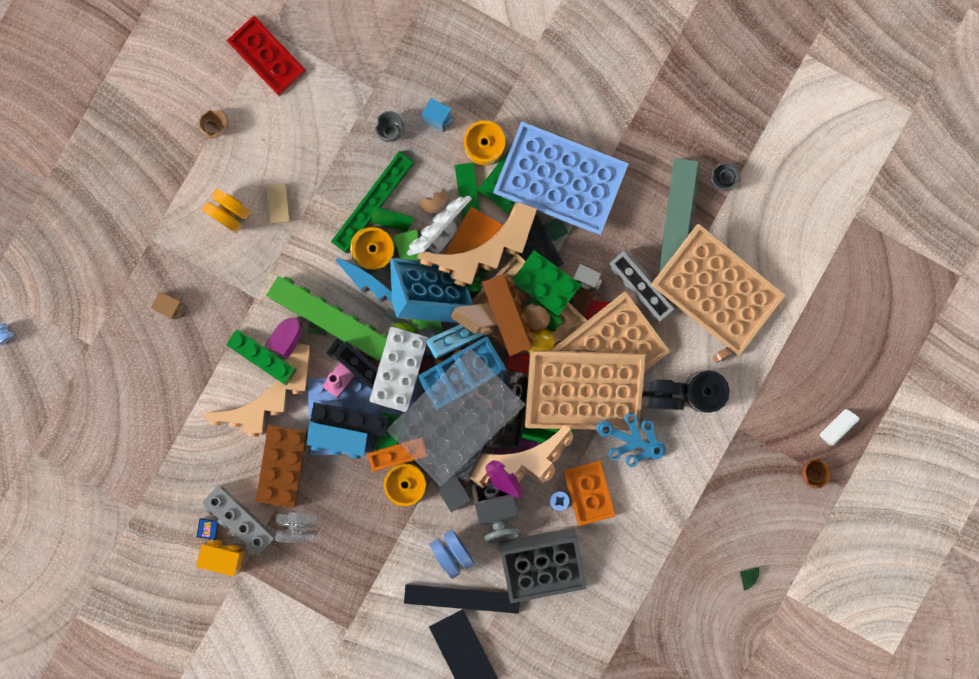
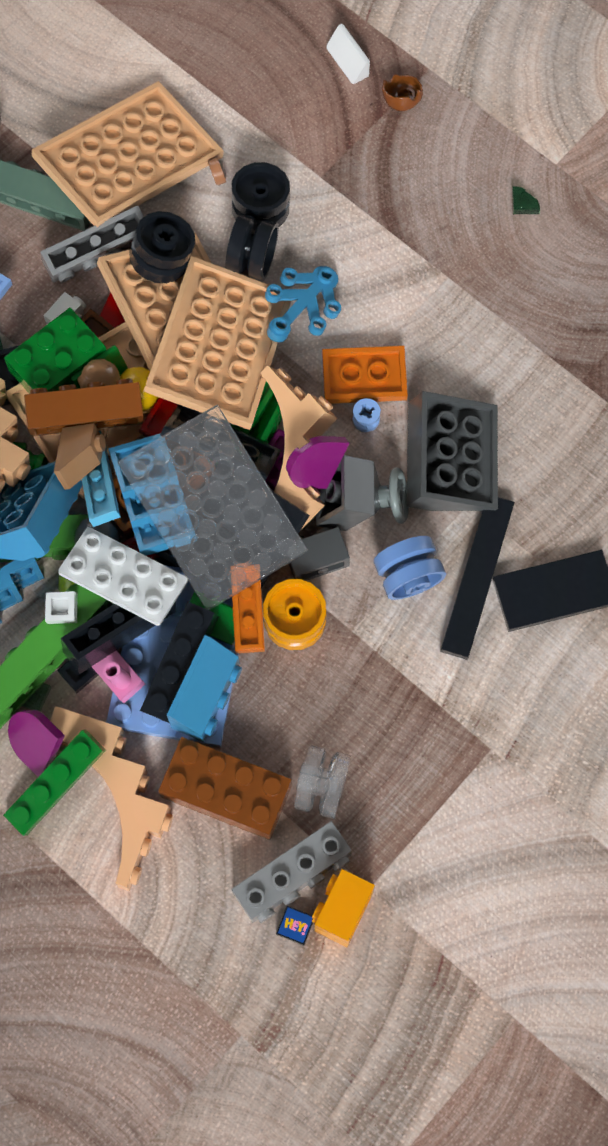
camera: 80 degrees left, 15 degrees down
none -> white plate [45,591,78,624]
none -> black wheel [129,211,195,283]

